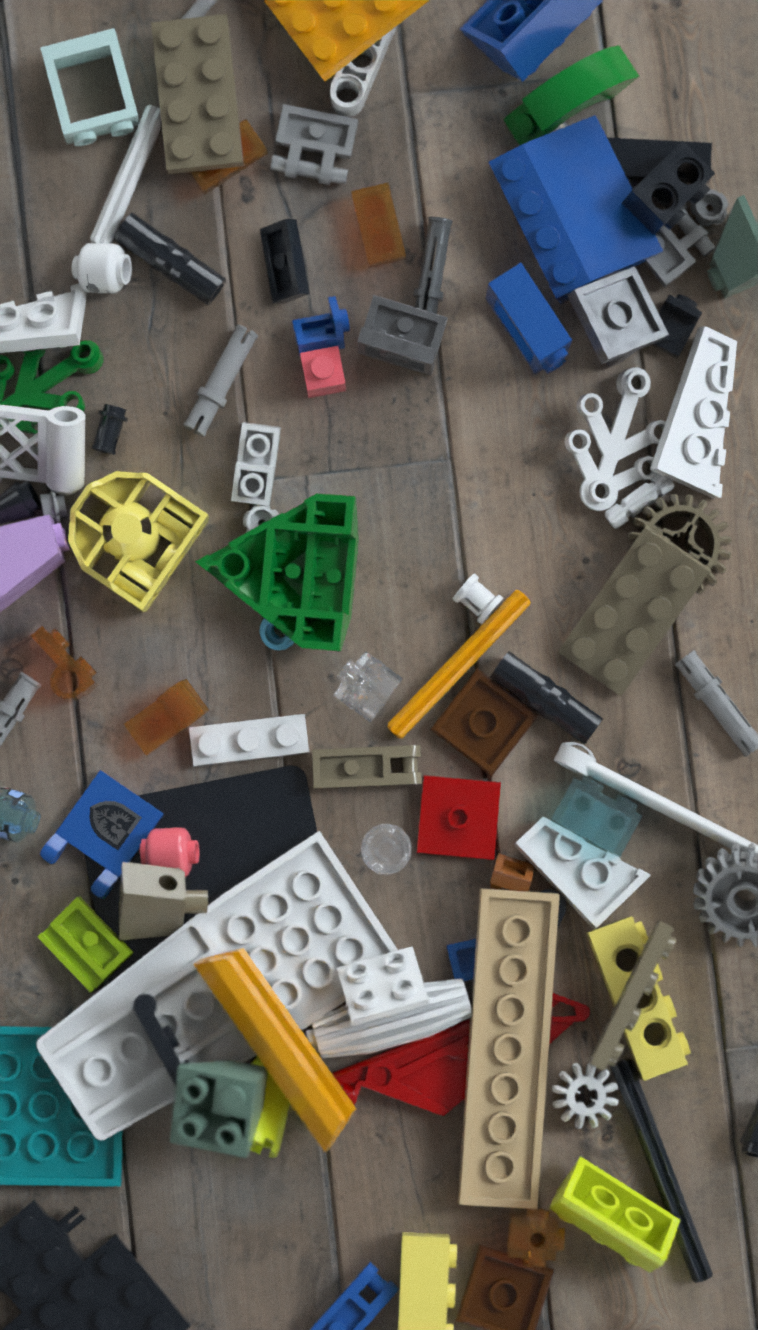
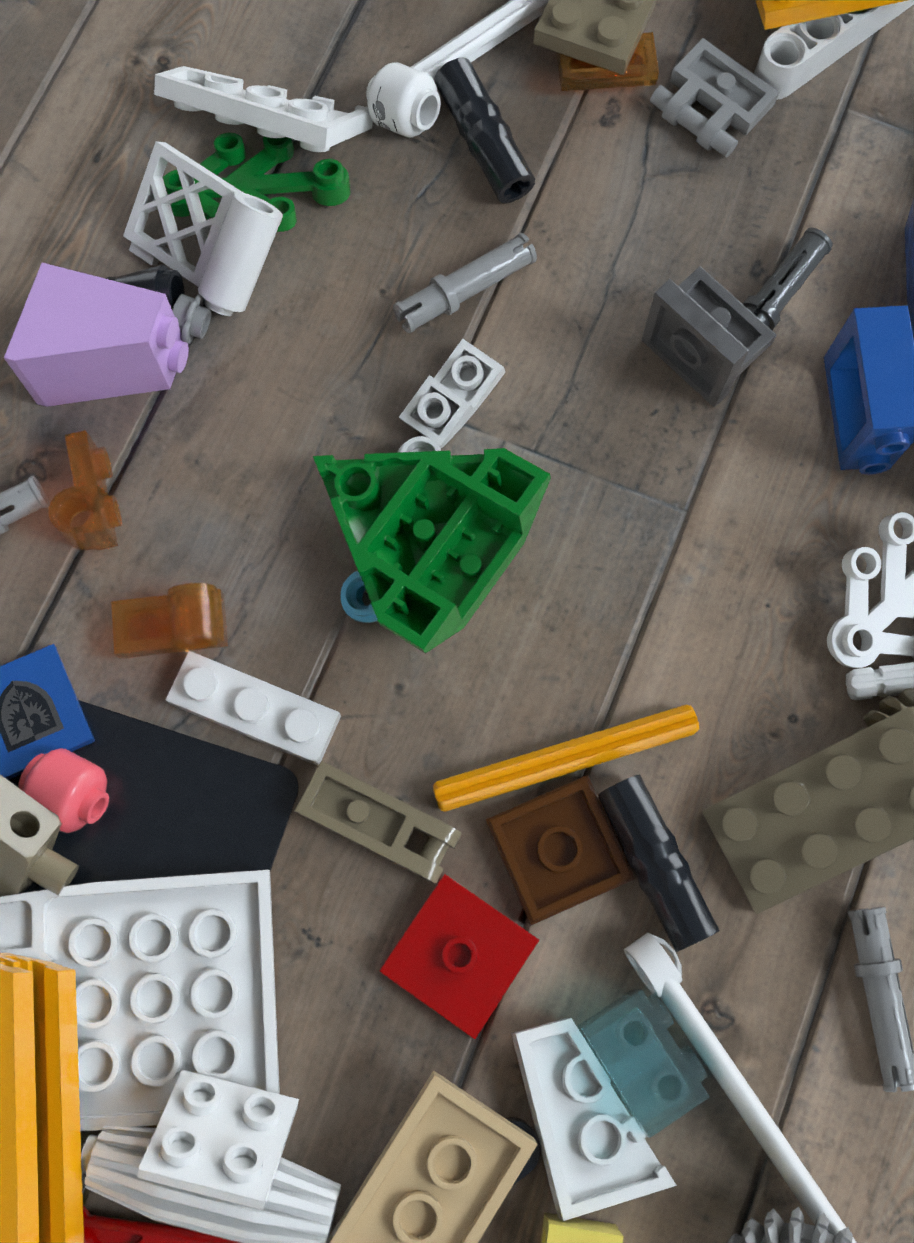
camera: 30 degrees right, 10 degrees down
light yellow connector [68,471,209,612] -> none
black pin [91,404,128,455] -> none
black plate [260,219,310,304] -> none
blue bracket [292,296,350,356] -> none
coral brick [300,346,346,398] -> none
clear brick [333,651,403,723] -> none
clear orange plate [351,182,406,268] -> none
clear wheel [361,824,412,876] -> none
blue tile [446,938,476,982] -> none
white bush [452,574,504,625] -> none
dark orange tile [490,853,535,892] -> none

